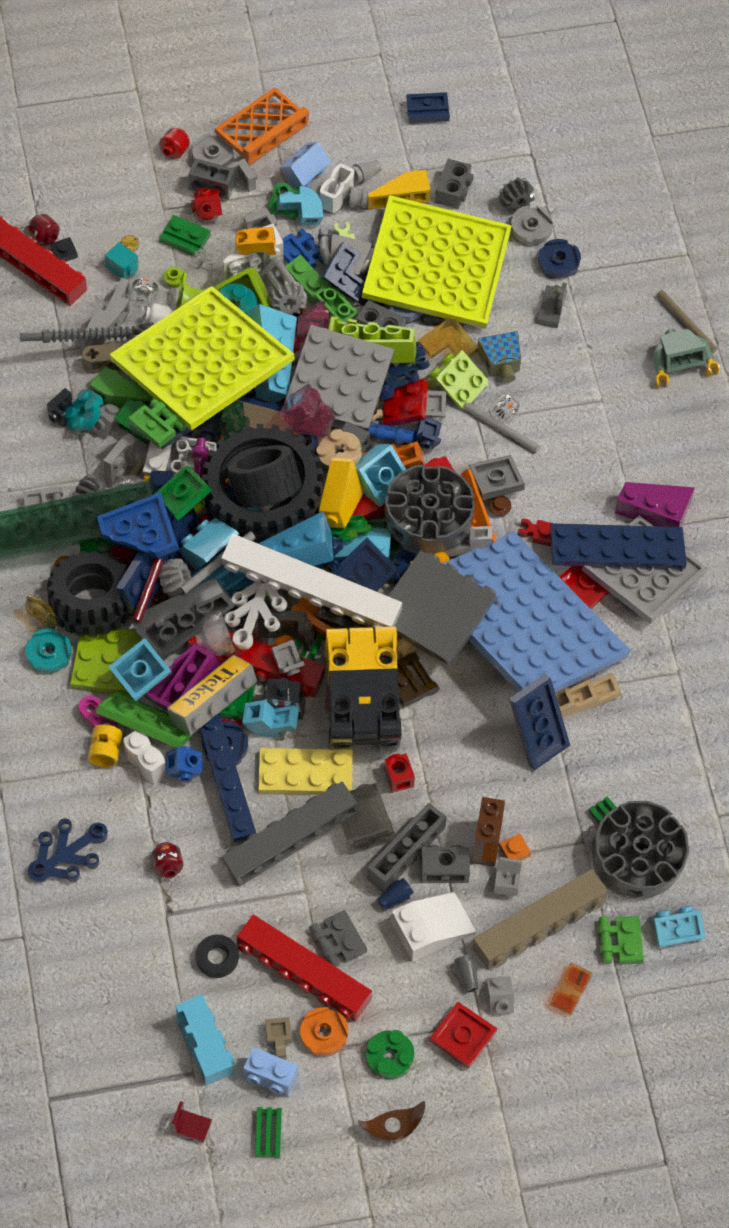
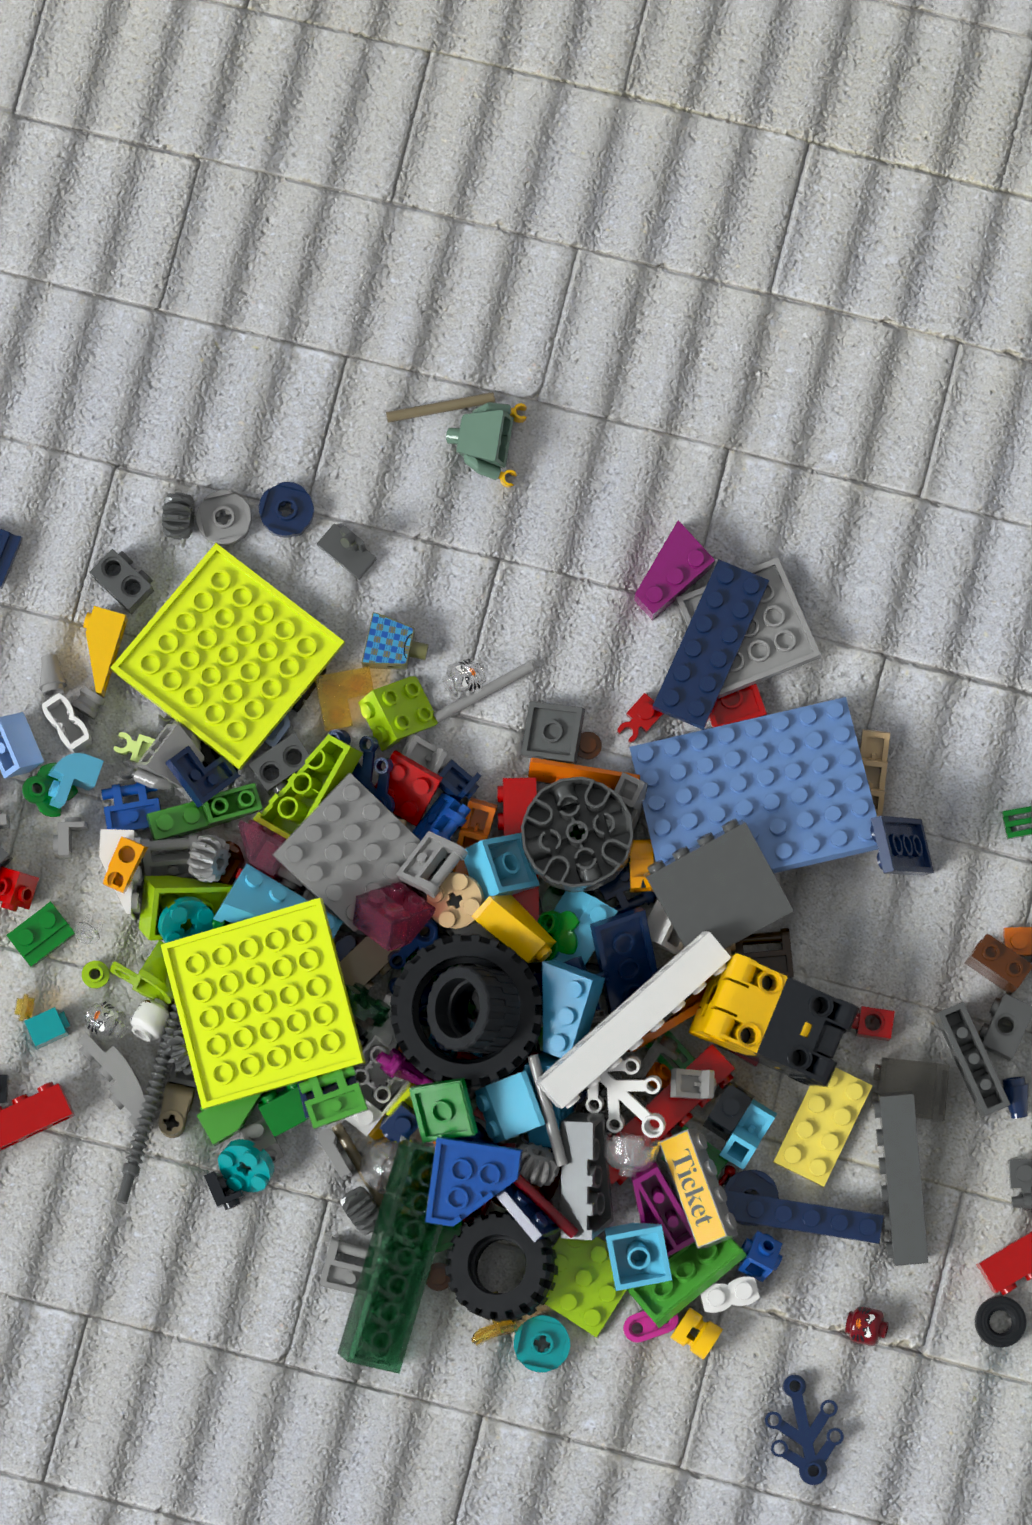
camera: 60 degrees left, 20 degrees up
none -> light grey plate [396,831,468,898]

